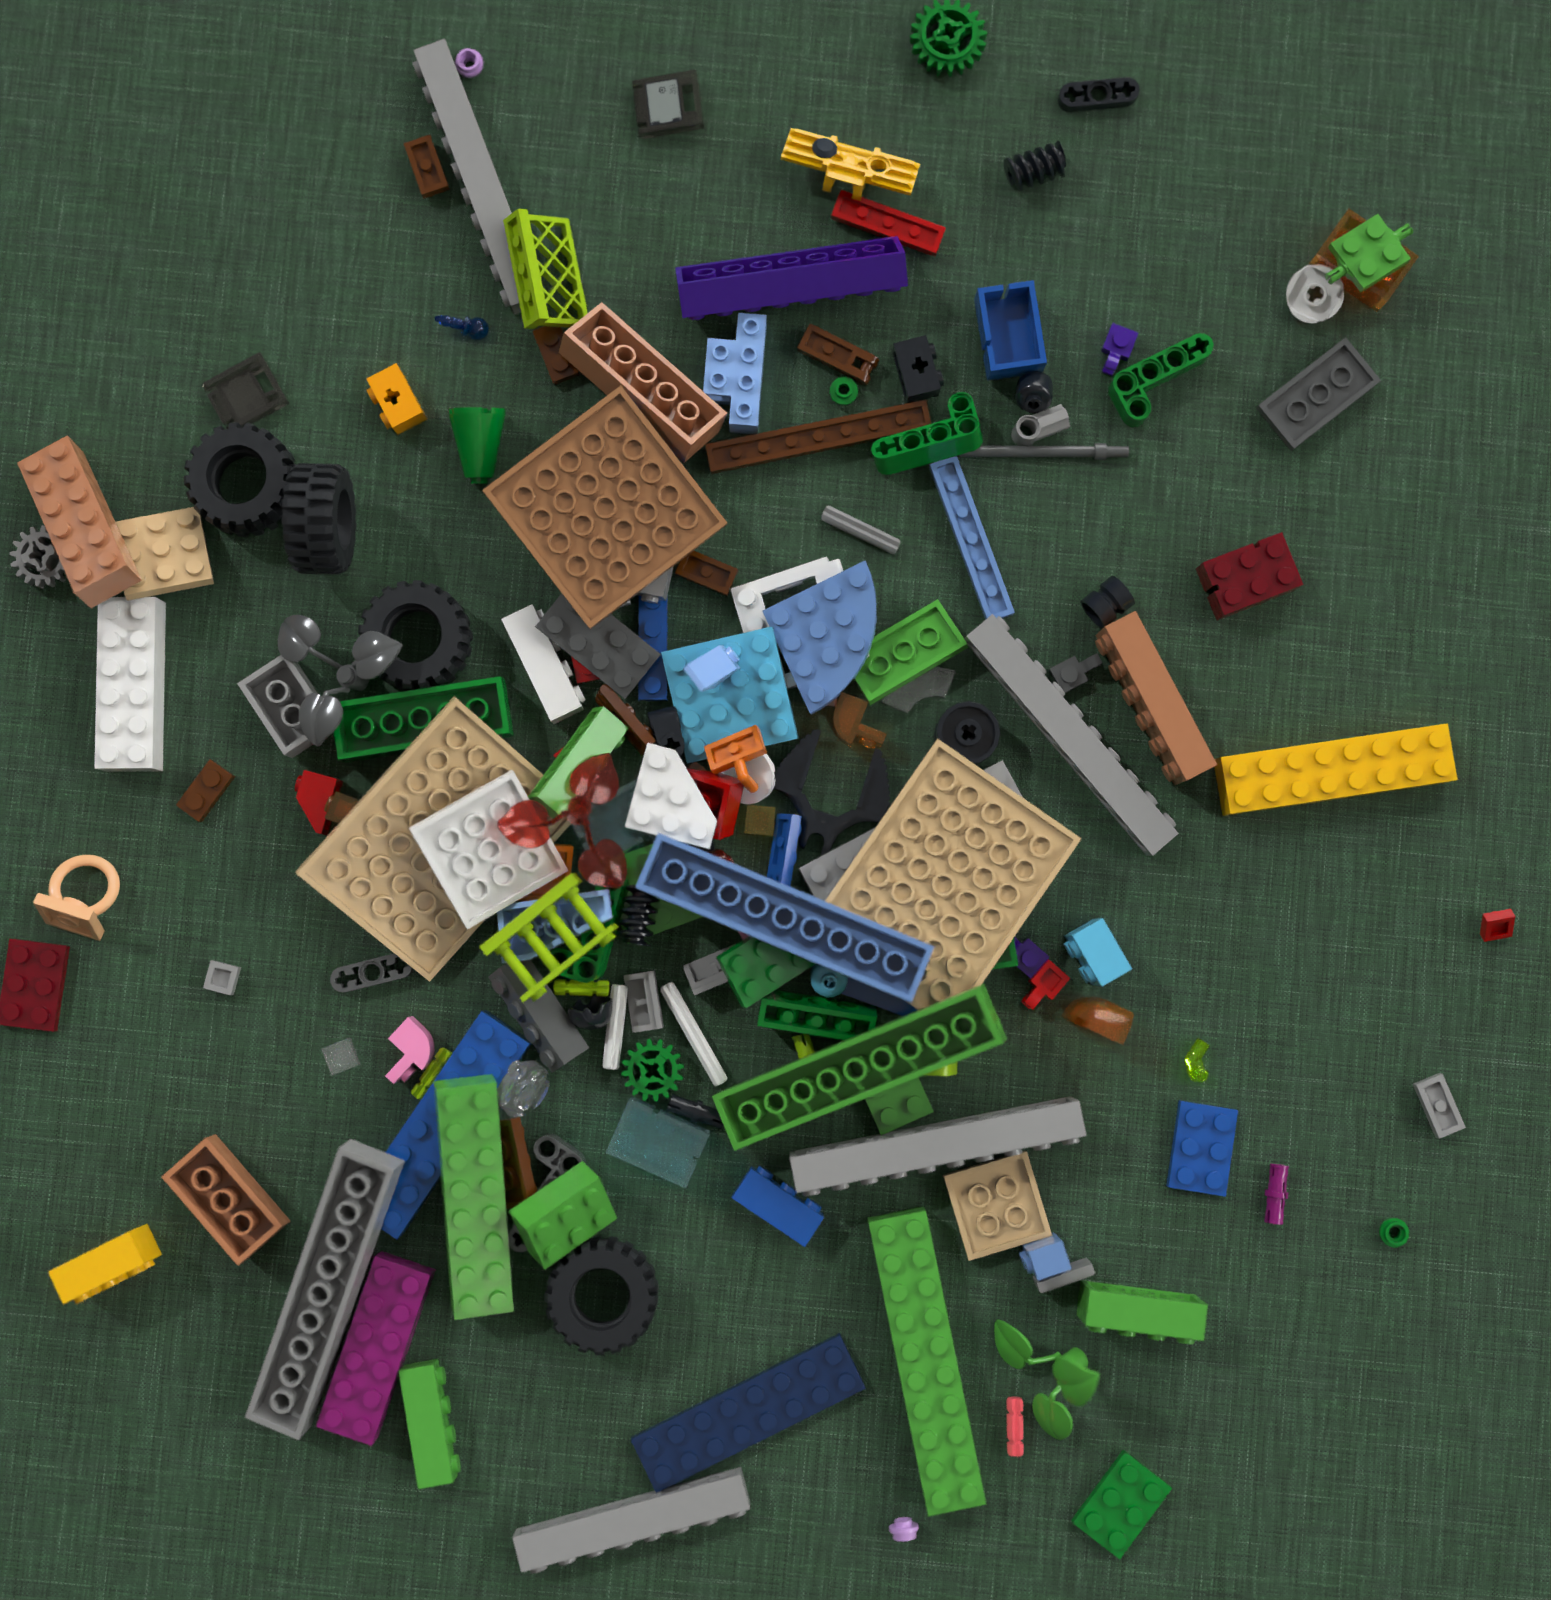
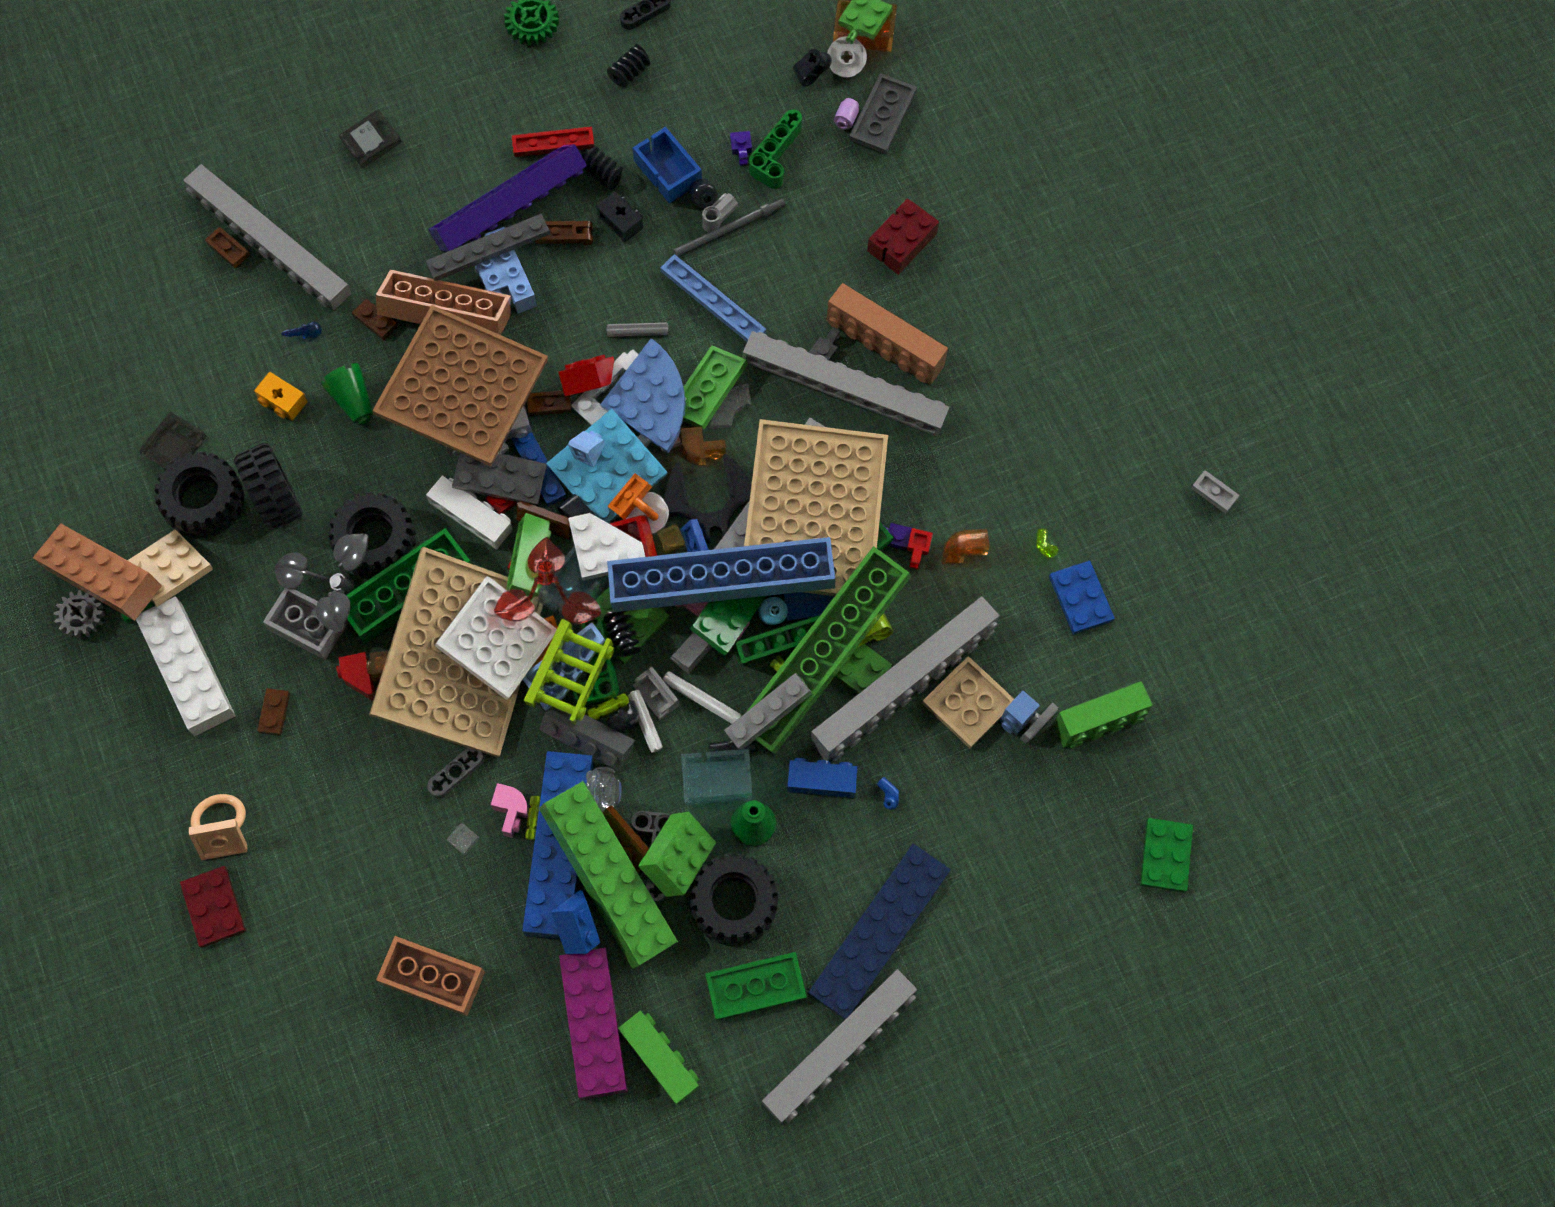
camera: 30 degrees left, 15 degrees down
yellow brick [48,1223,162,1304] -> none
light grey plate [203,960,241,995] -> none
light grey brick [245,1139,405,1440] -> none
lavender plate [455,48,483,78] -> none
lime fence [503,209,588,329] -> none
green gear [621,1038,684,1102] -> none
reddish brown plate [705,400,931,474] -> none
yellow piece [781,128,920,201] -> none
green plate [830,377,858,406] -> none
bright green brick [867,1206,986,1516] -> none
green beam [871,392,983,475] -> none
lavender plate [889,1517,919,1541] -> none
black wheel [934,701,1000,766] -> none
bright green plant [994,1319,1099,1441] -> none
coral axle [1007,1397,1024,1457] -> none
medium azure brick [1064,918,1132,987] -> none
black wheel [1080,576,1135,629] -> none
yellow brick [1214,723,1458,816] -> none
magenta pin [1264,1163,1289,1225] -> none
green plate [1379,1218,1409,1247] -> none
red plate [1480,909,1516,942] -> none
none -> dark grey plate [426,214,550,281]
none -> blue slope [551,891,601,954]
none -> red slope [558,354,614,396]
none -> black piece [582,146,623,190]
none -> green plate [705,952,807,1020]
none -> light grey brick [724,673,813,750]
none -> green cone [731,800,776,846]
none -> black piece [793,49,832,87]
none -> lavender brick [834,98,859,130]
none -> blue arm [877,777,899,810]

